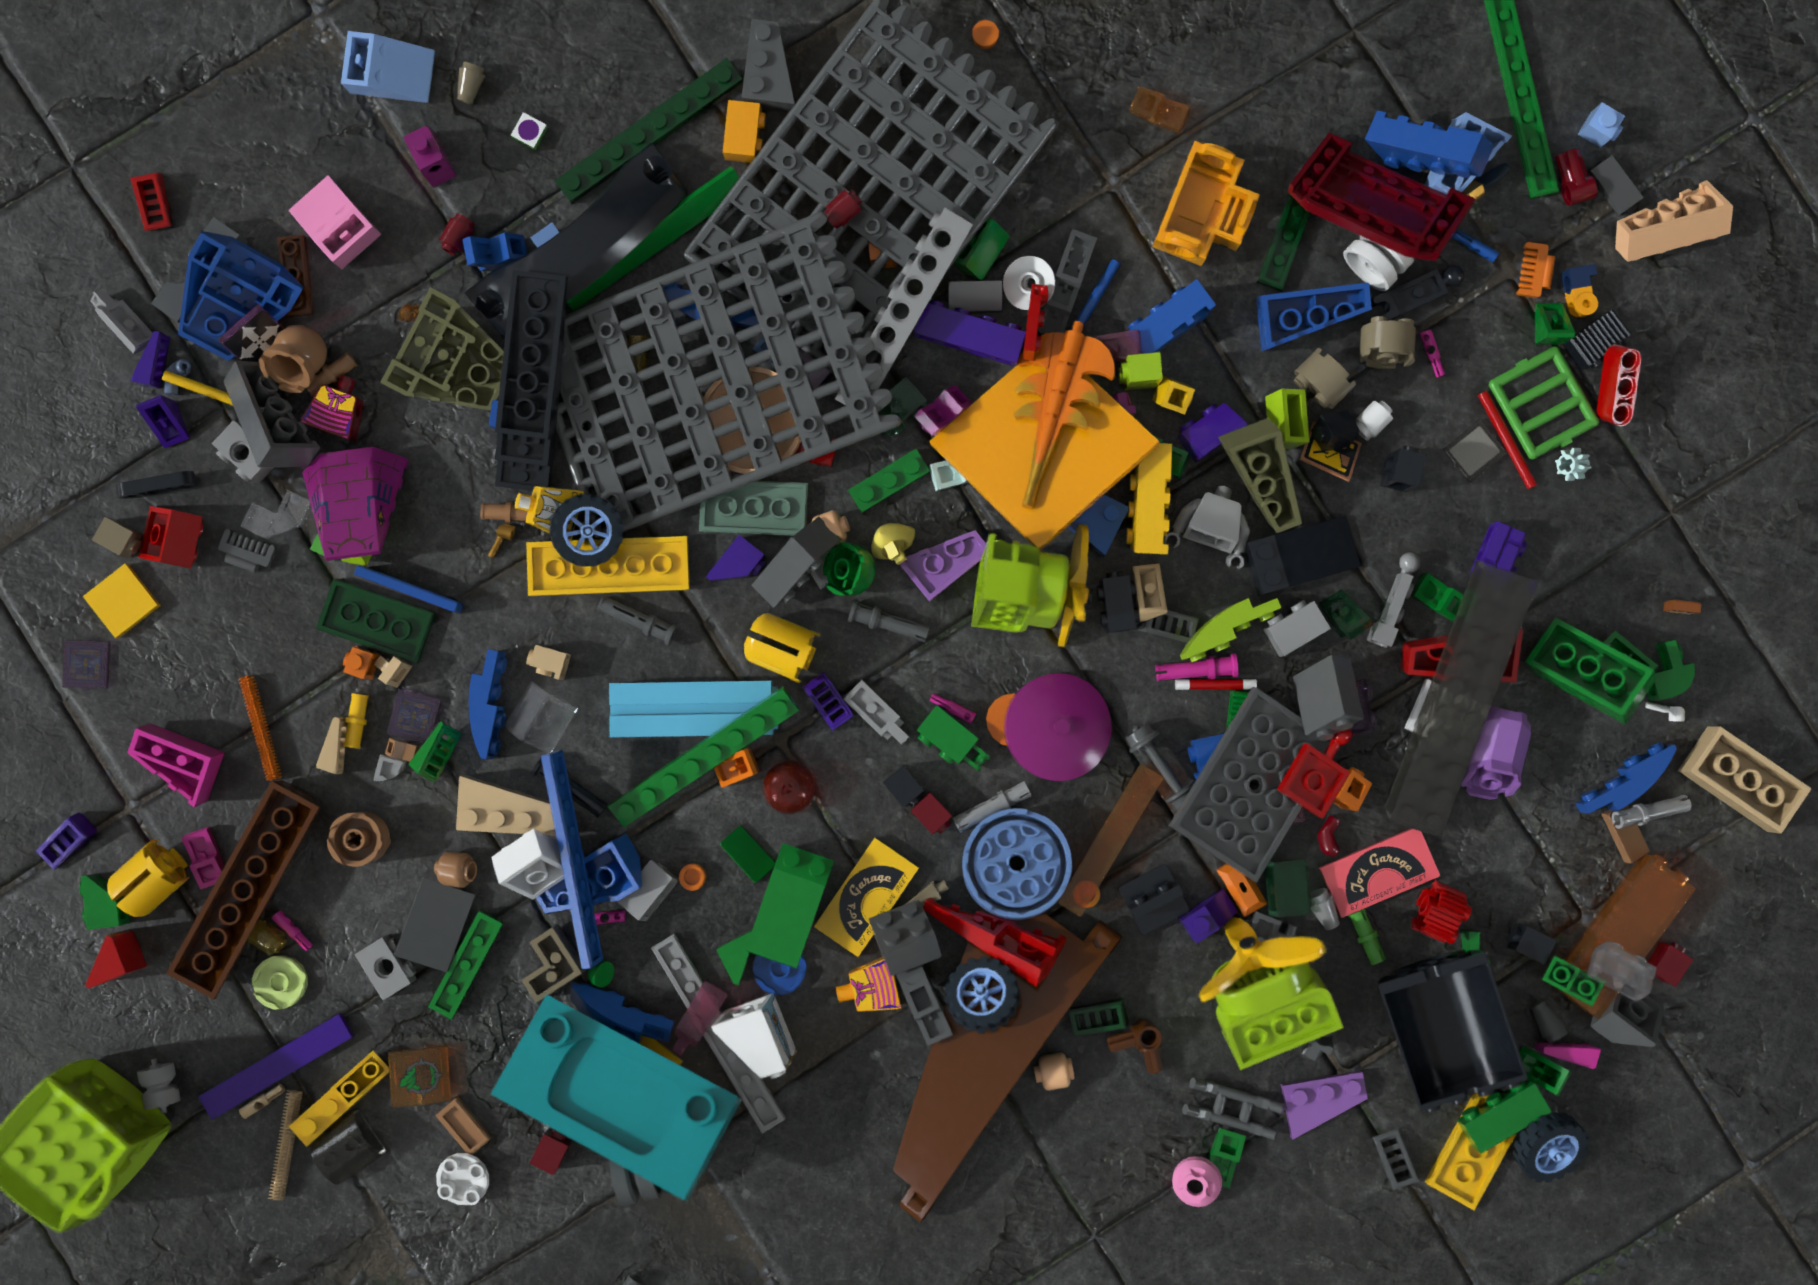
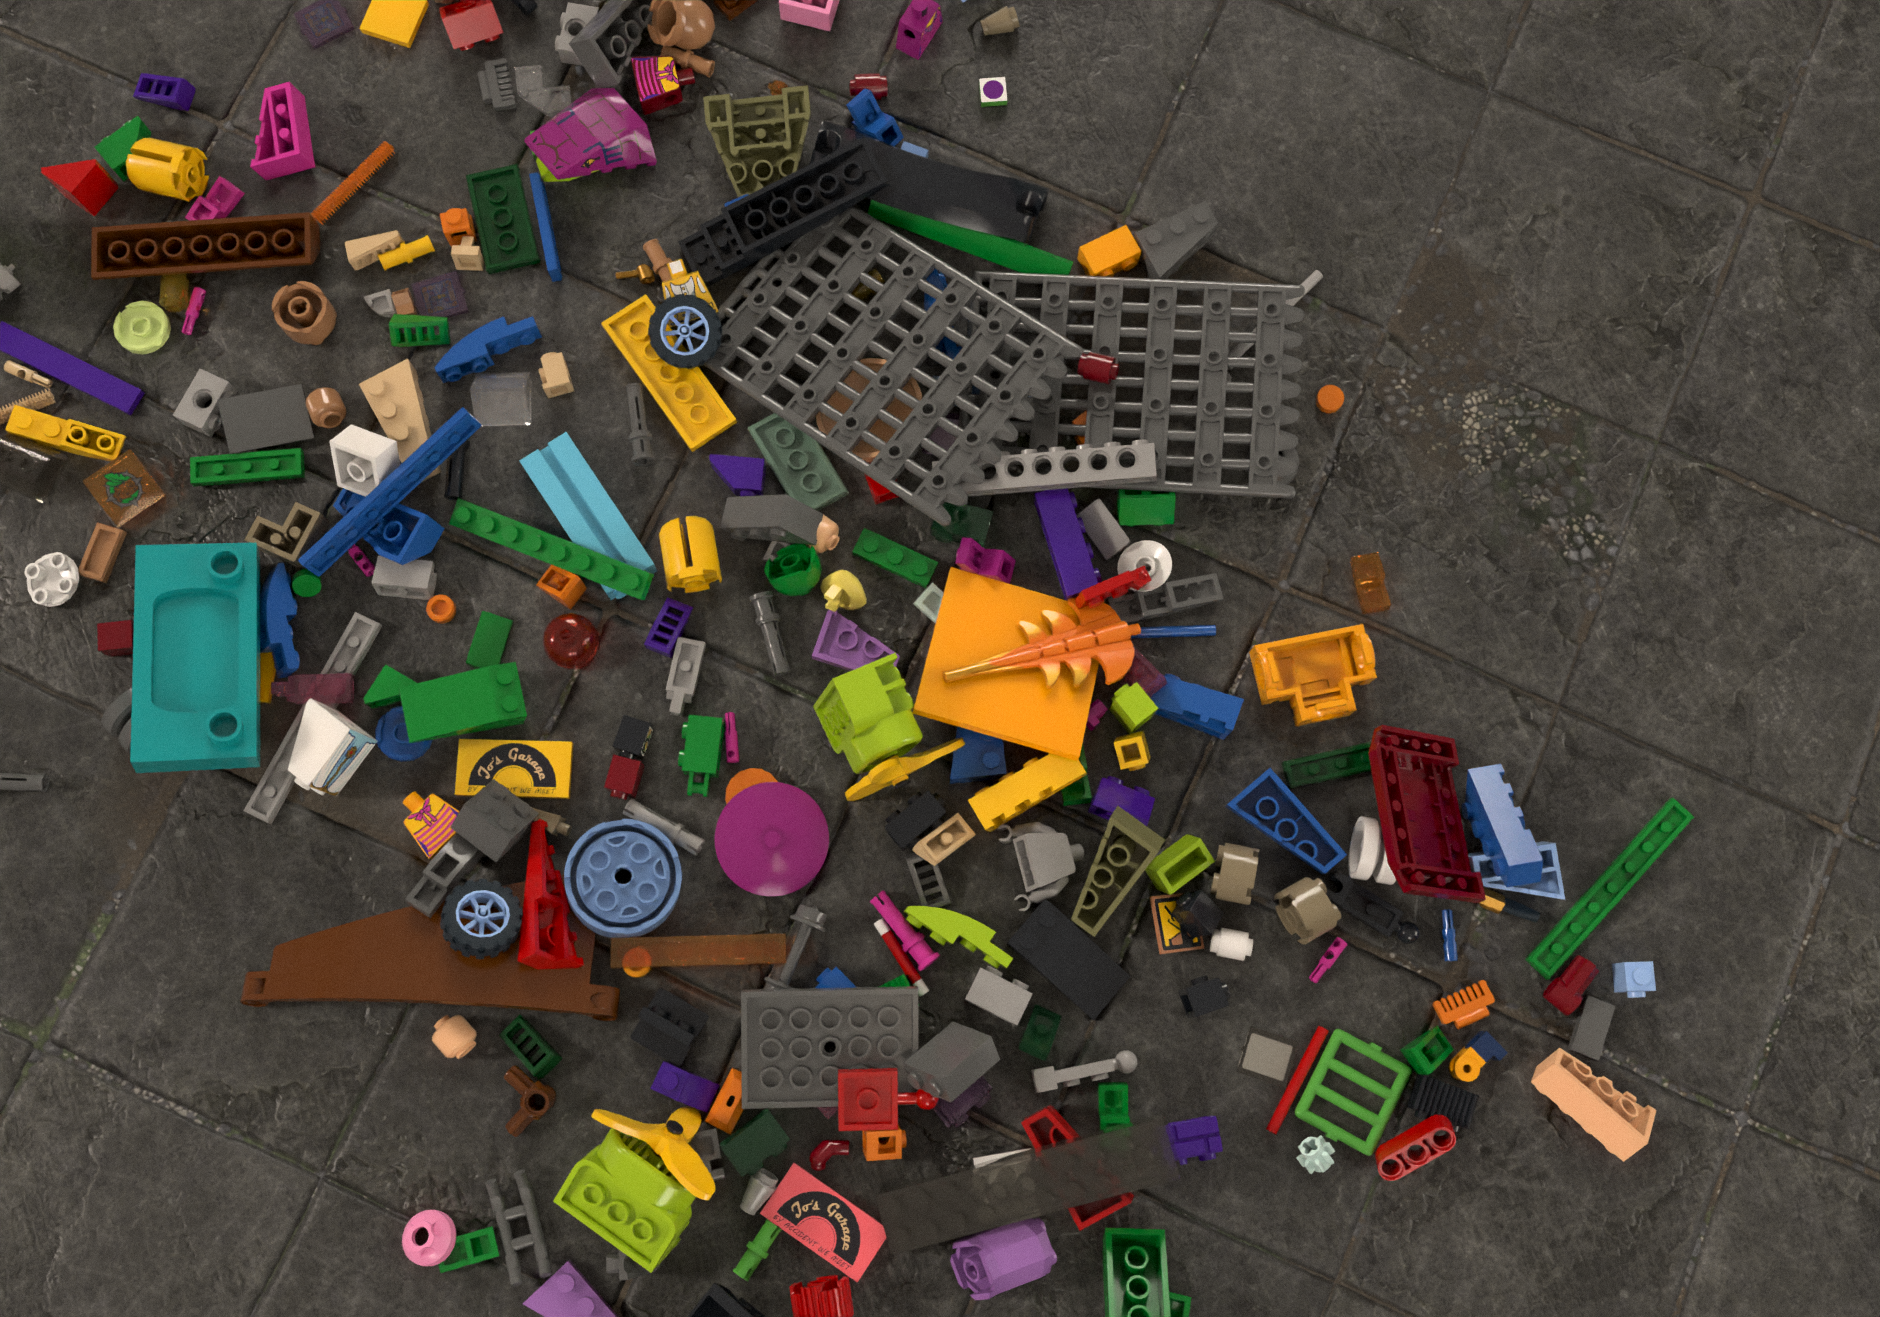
camera: 45 degrees right, 10 degrees down
dark green plate [555,58,743,204] -> none

